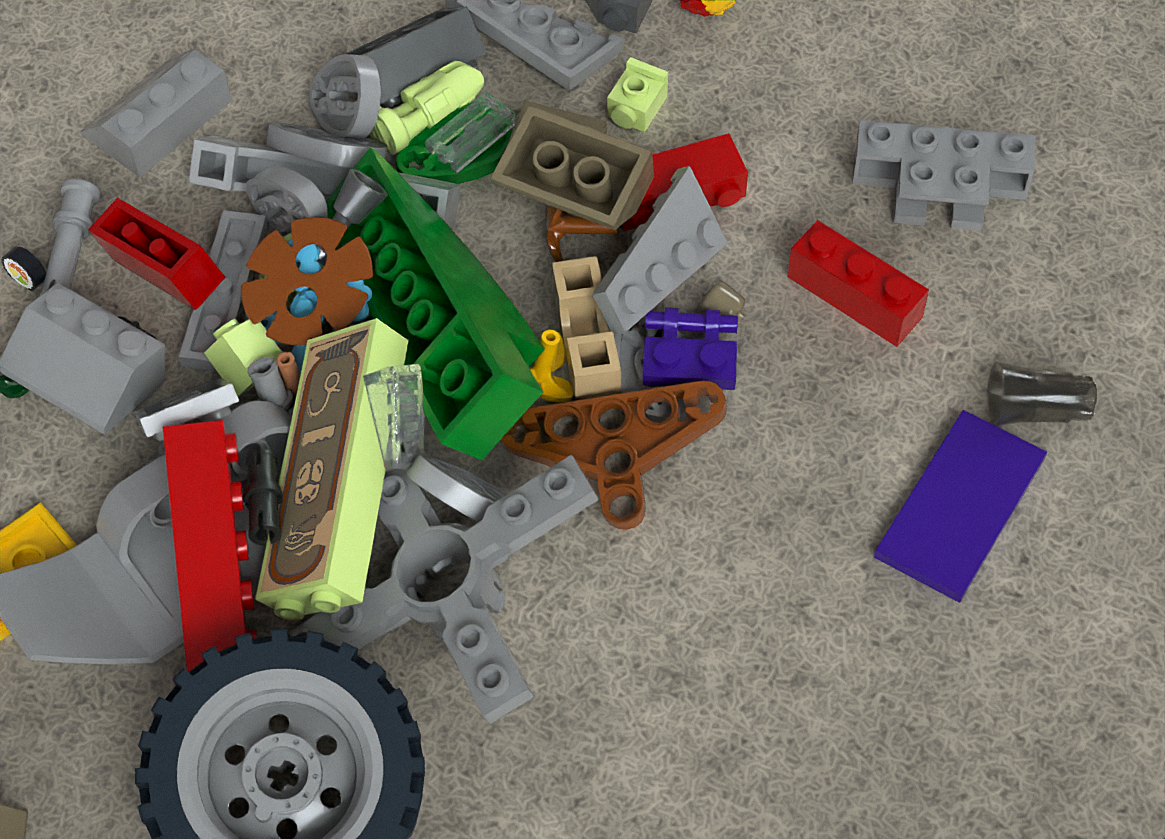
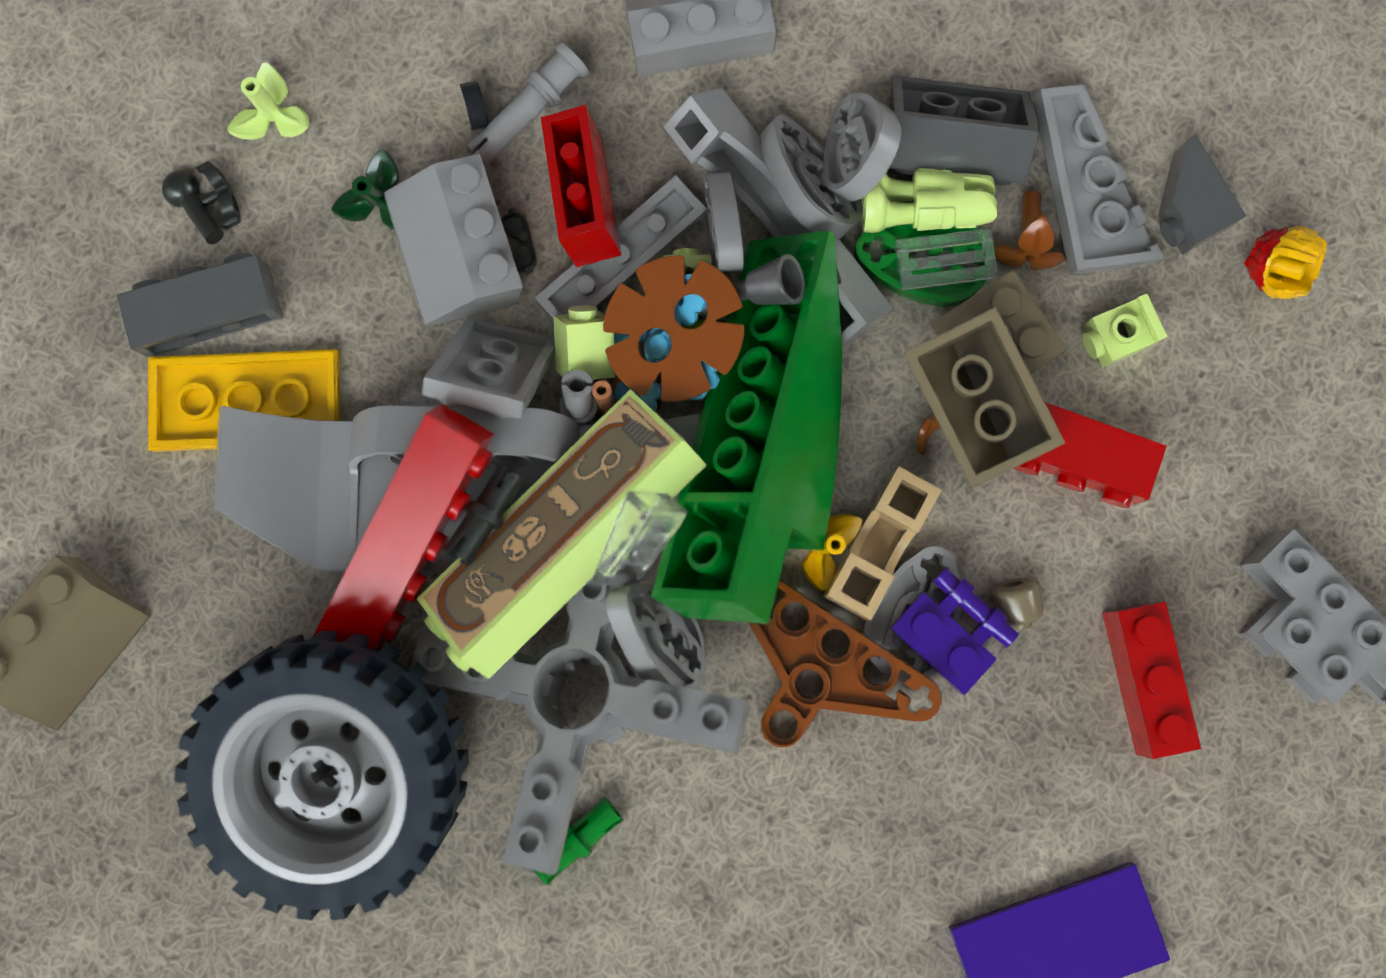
camera: 40 degrees right, 25 degrees up
light grey wing [592,166,728,334] -> none
clear smoke plant [987,361,1097,426] -> none
none -> green pin [533,796,624,885]
none -> dark orange plant [989,191,1066,270]

